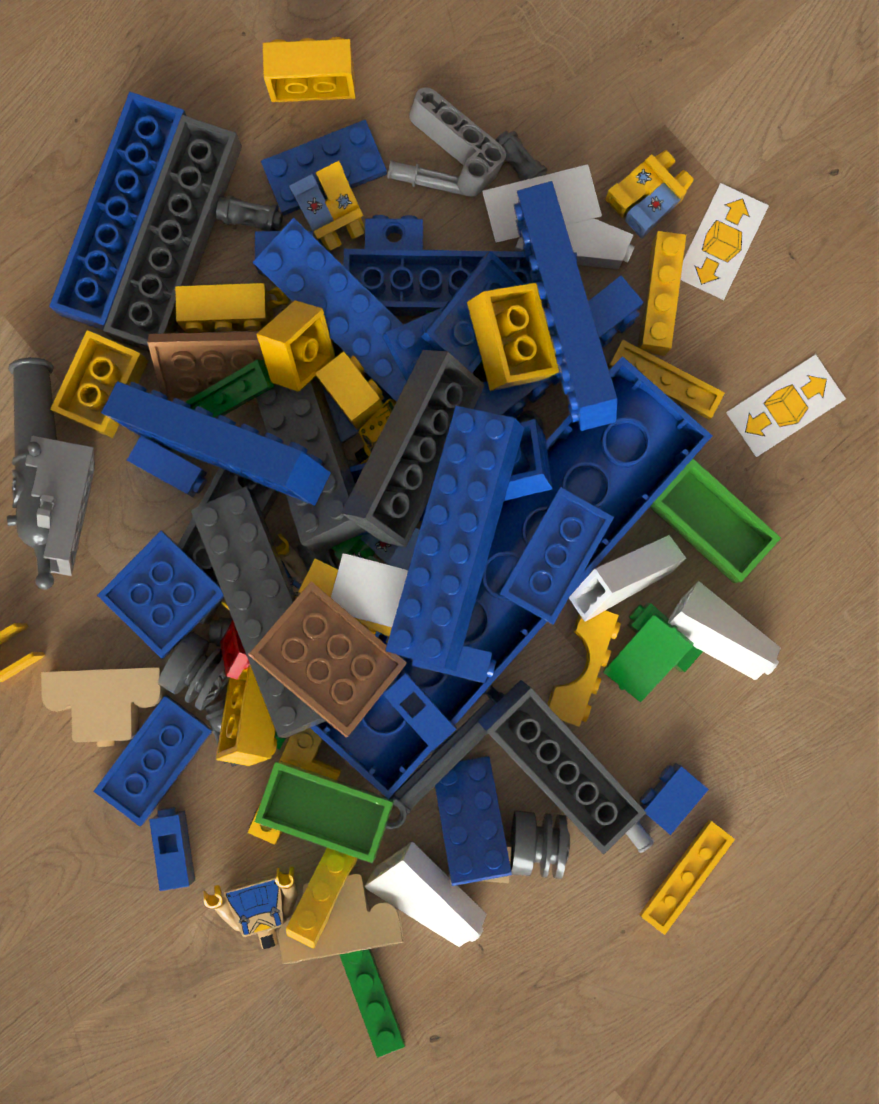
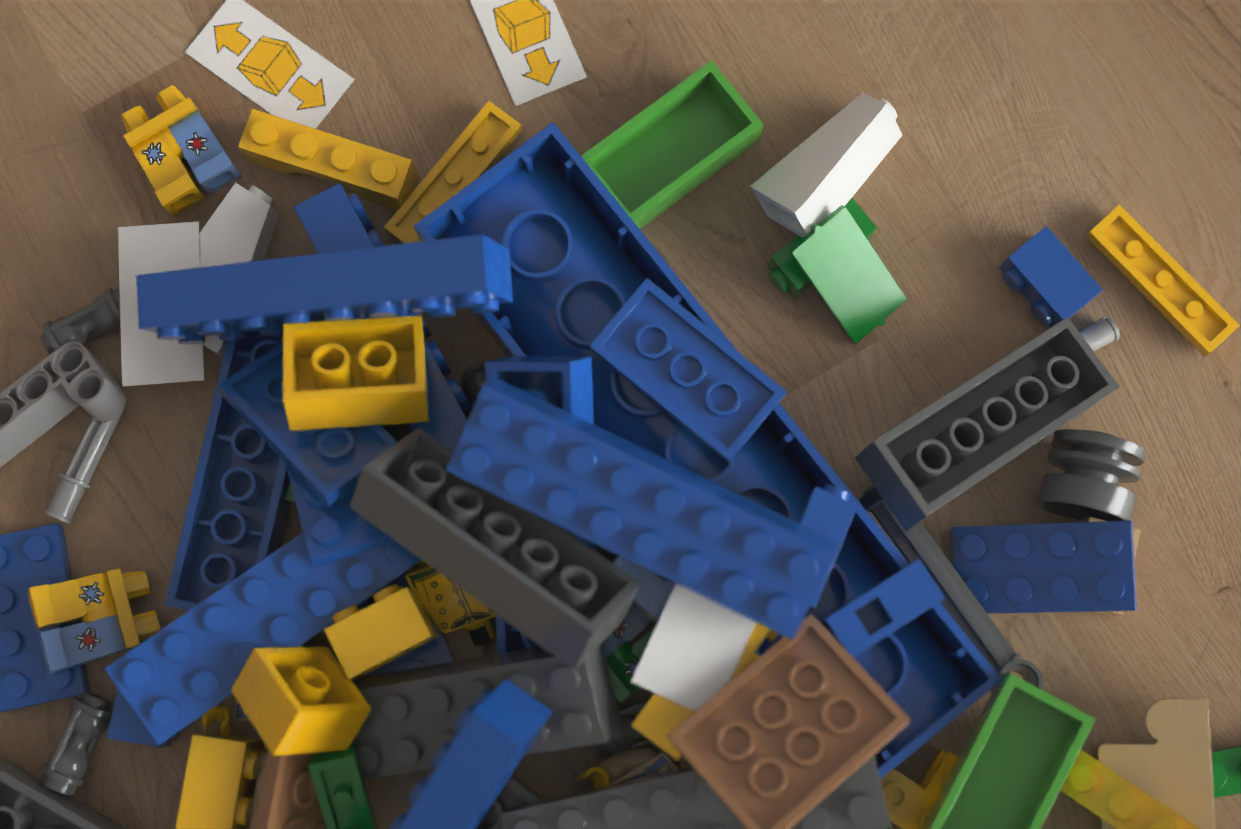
camera: 80 degrees left, 5 degrees down
white slope [364,842,487,947] -> none
blue brick [365,215,423,250] -> none
yellow arch [547,610,621,727] -> none
white slope [569,535,686,621] -> none

